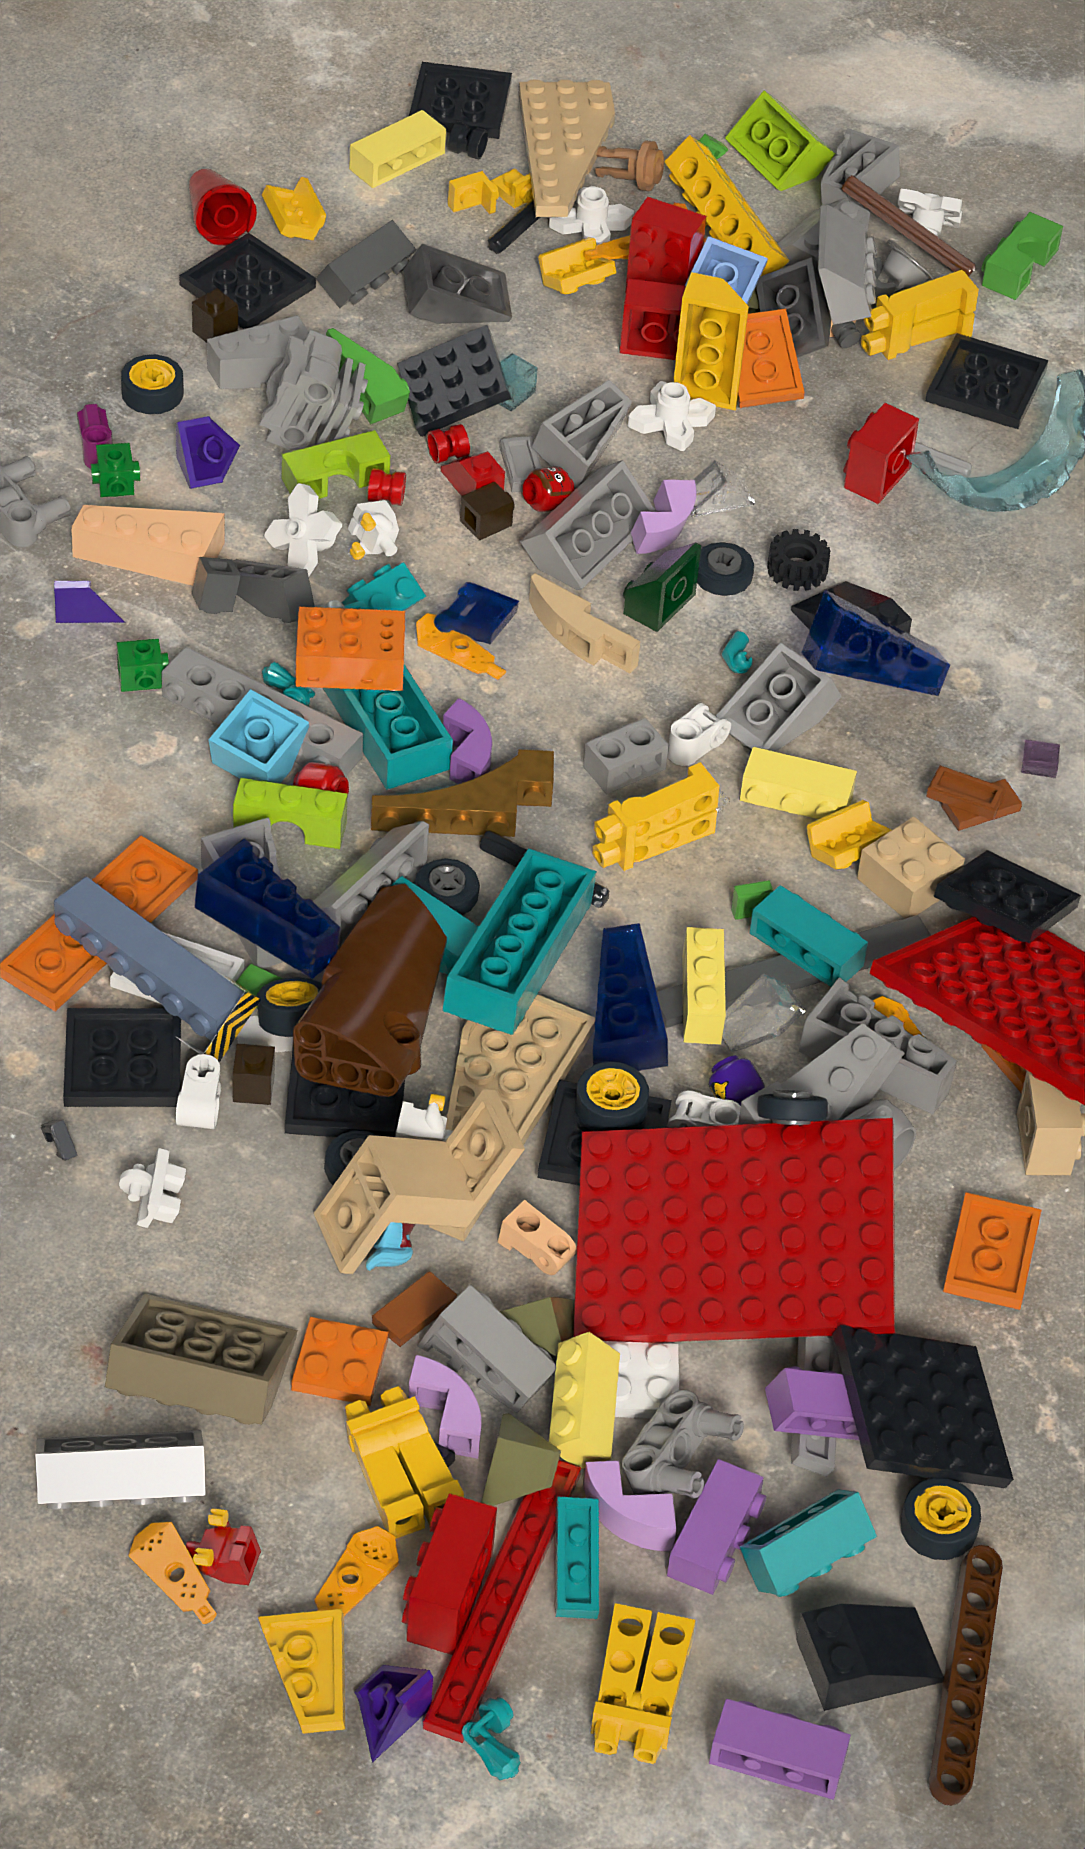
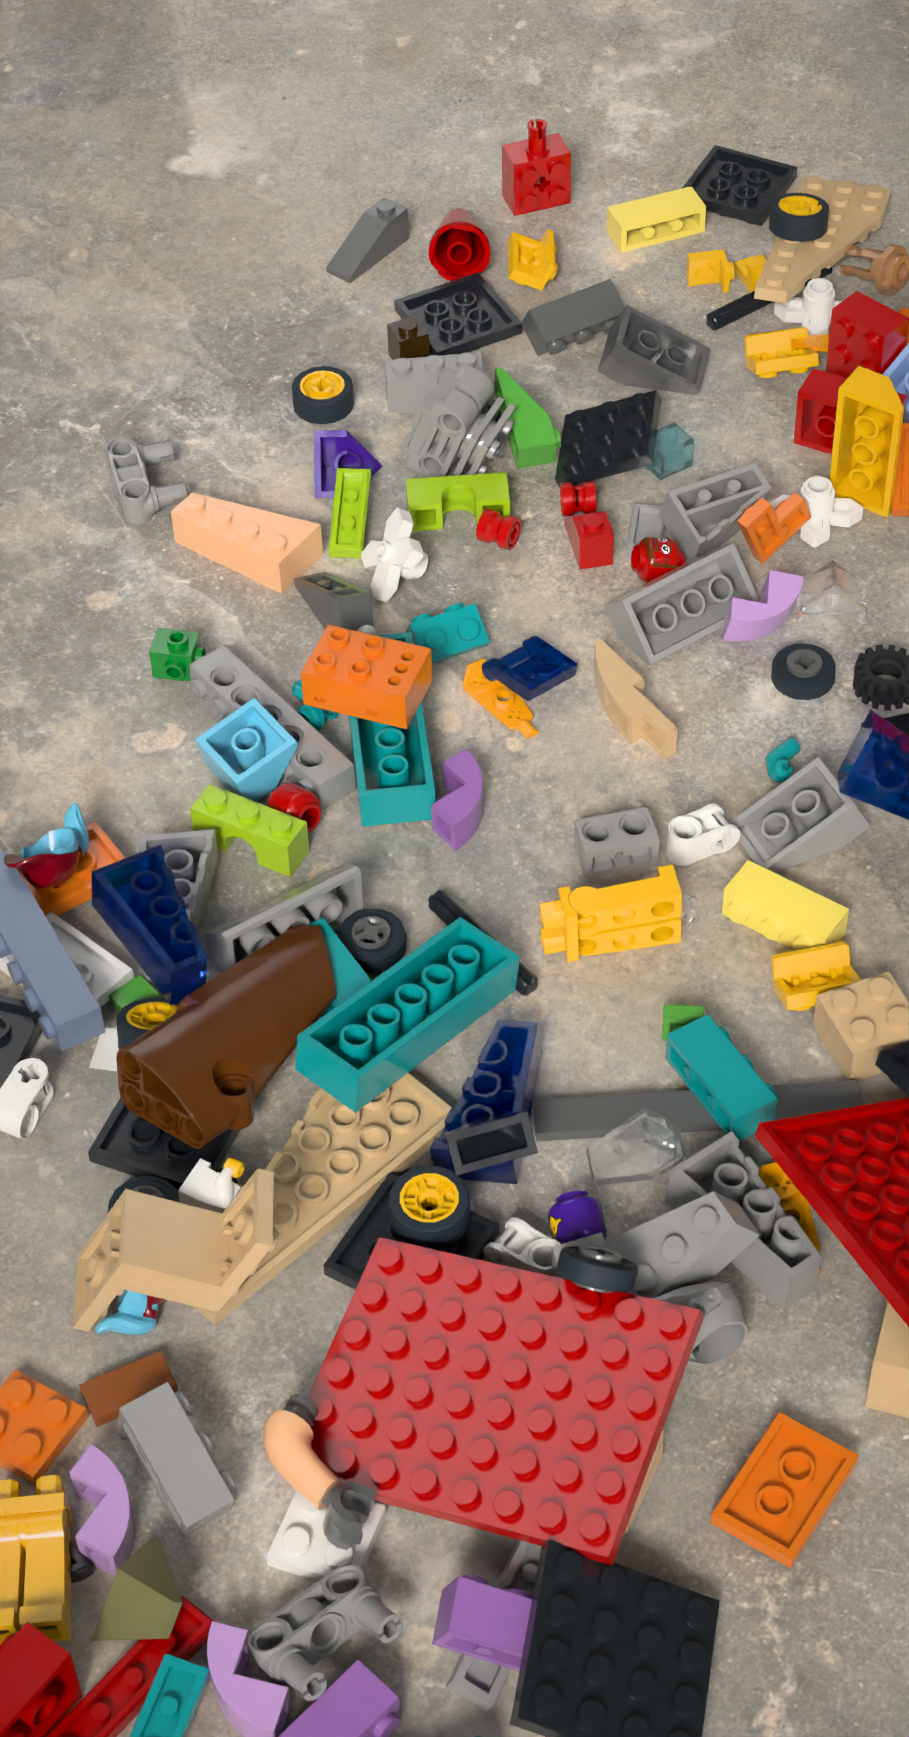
camera: 25 degrees right, 0 degrees up
dark purple slope [54,581,126,623] -> none
magenta piece [77,404,112,468] -> none
green brick [91,443,140,497] -> none
sticker [177,972,261,1062] -> none
dark grey brick [191,557,241,614] -> none
dark brown brick [233,1044,275,1105] -> none
white piece [348,500,399,560] -> none
pearl gold arch [371,749,554,837] -> none
black wheel [448,121,488,160] -> none
dark brown brick [460,481,515,541] -> none
light nougat leg [498,1200,577,1275] -> none
olive slope [500,1297,575,1357] -> none
light yellow brick [549,1332,620,1469] -> none
dark green slope [623,542,701,632] -> none
light yellow brick [682,927,726,1045] -> none
none -> hair [4,803,89,889]
none -> piece [263,1394,377,1550]
none -> dark grey slope [326,198,409,283]
none -> lime tile [329,468,371,558]
none -> black slope [445,1111,538,1176]
none -> red brick [502,119,571,216]
none -> orange plate [737,492,811,564]
none -> black wheel [769,193,829,242]

